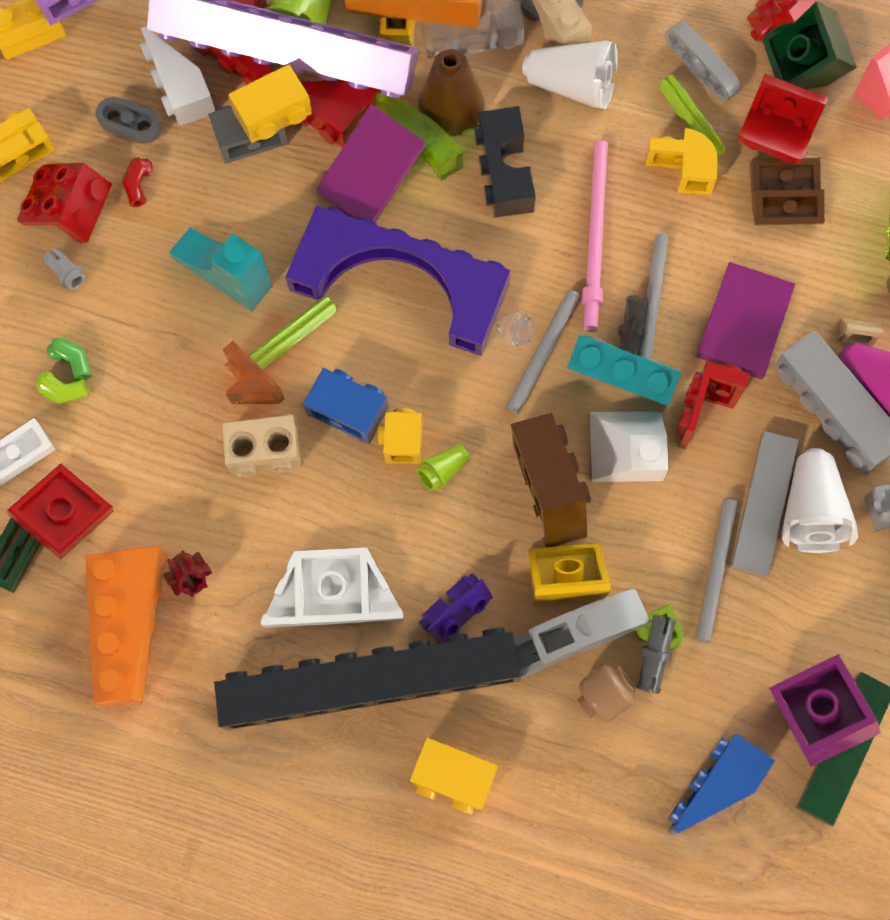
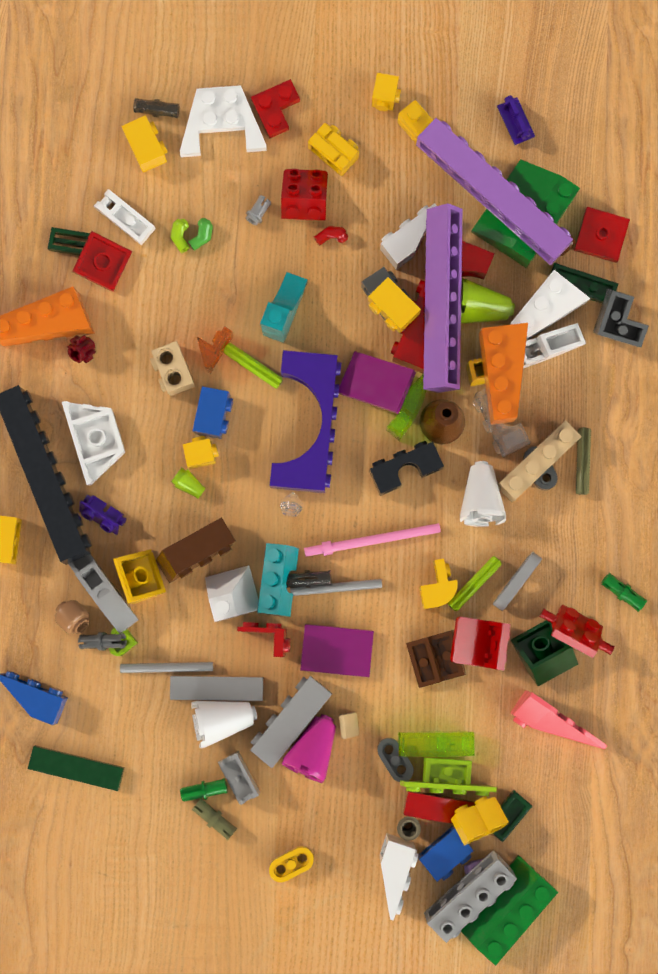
camera: 75 degrees right, 10 degrees up
dark grey plate [96,97,162,144] -> none
light grey bar [506,290,580,414] -> none
magenta brick [769,654,881,767] -> none

